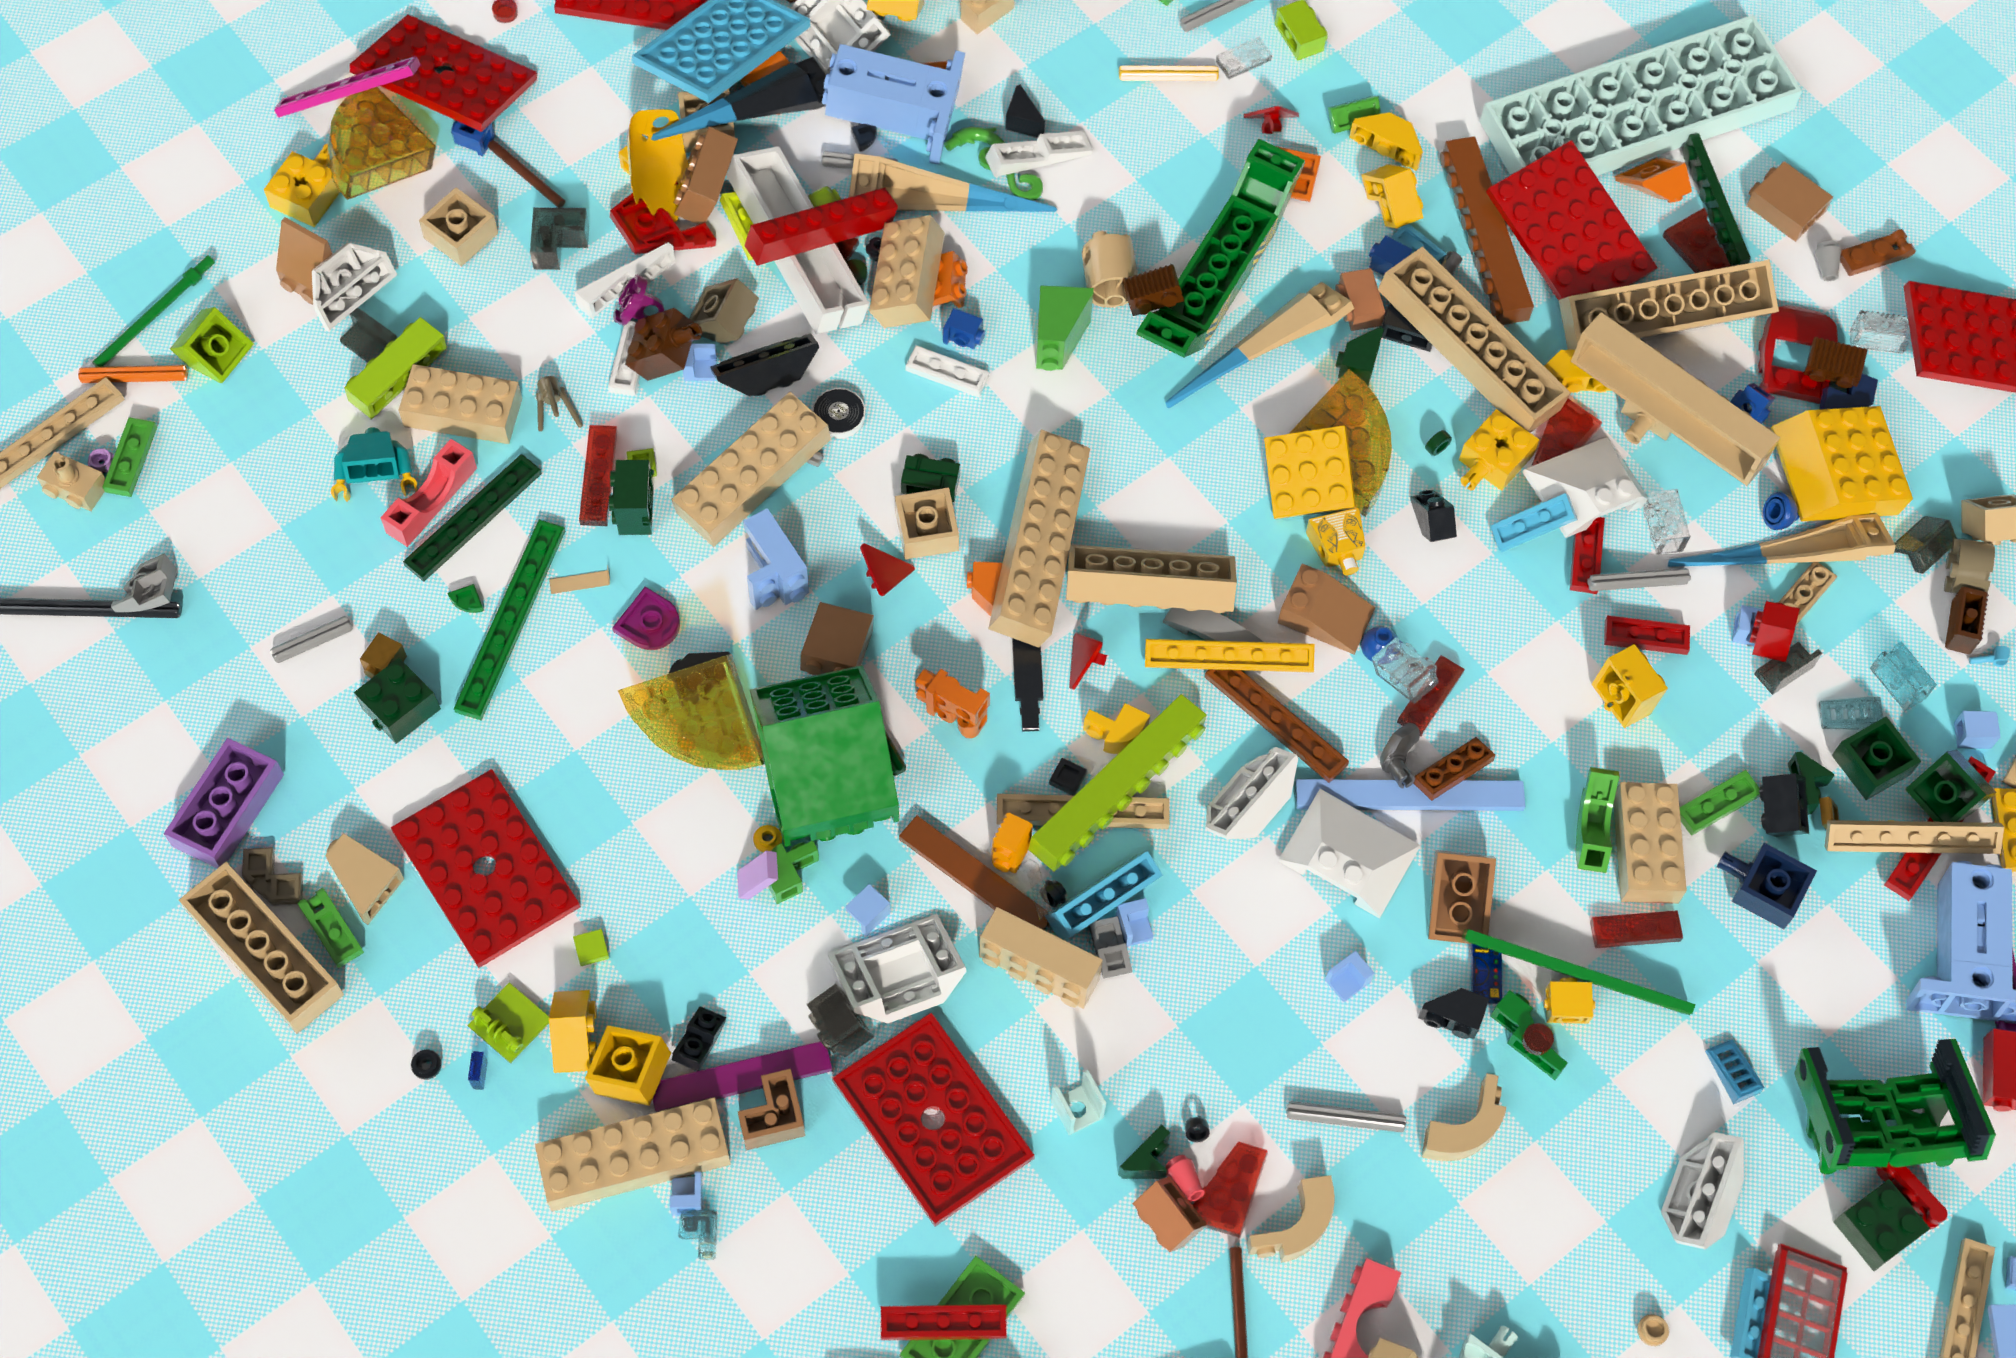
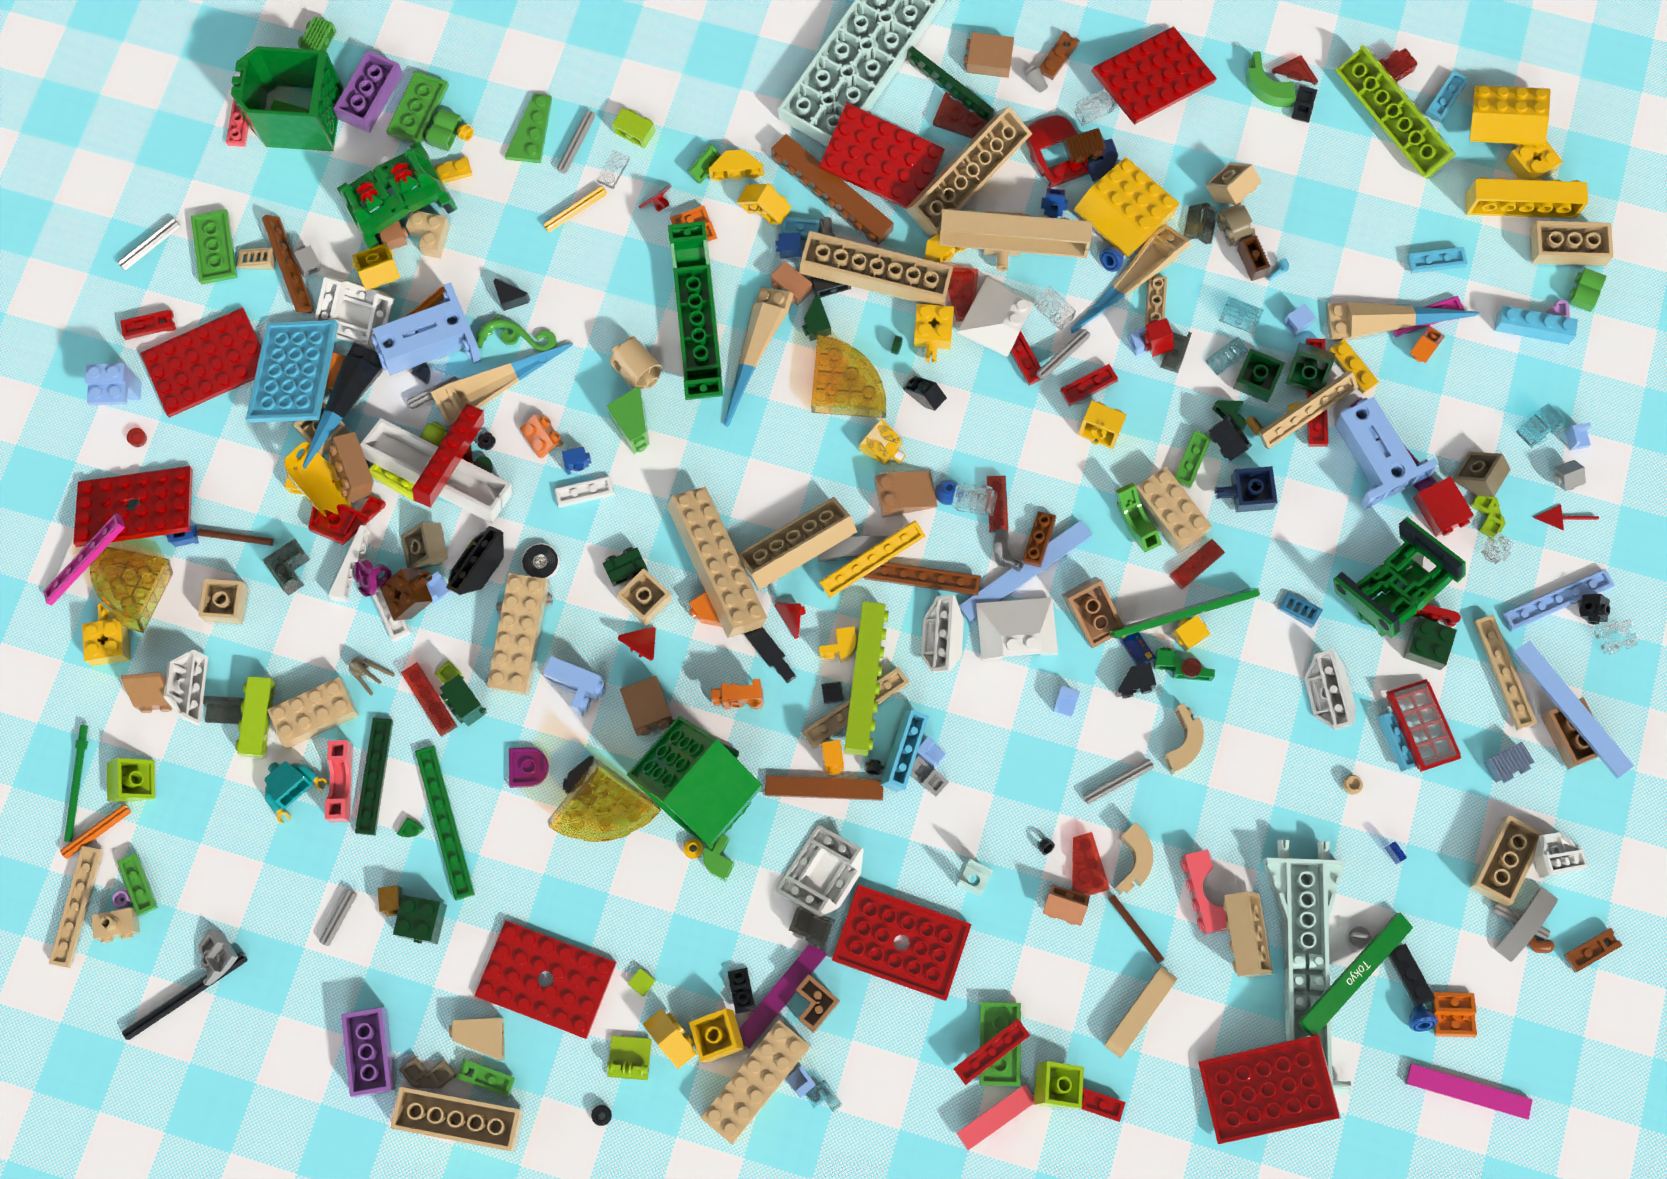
camera: 30 degrees left, 10 degrees up
clear blue tile [468,1051,488,1090] -> none
tan piece [549,565,610,594] -> none
lavender tile [737,851,778,900] -> none
light blue panel [846,884,890,936] -> none
tan brick [869,215,945,328] -> none
tan brick [979,907,1103,1009] -> none
white slope [985,131,1093,177] -> none
clear piece [1018,859,1051,920] -> none
dark green slope [1118,1124,1171,1179] -> none
reddish brown brick [1123,264,1184,316] -> none
coral cone [1165,1155,1204,1202] -> none
yellow plate [1264,425,1356,519] -> none
medium azure plate [1490,493,1578,552] -> none
orange slope [1614,158,1692,203] -> none

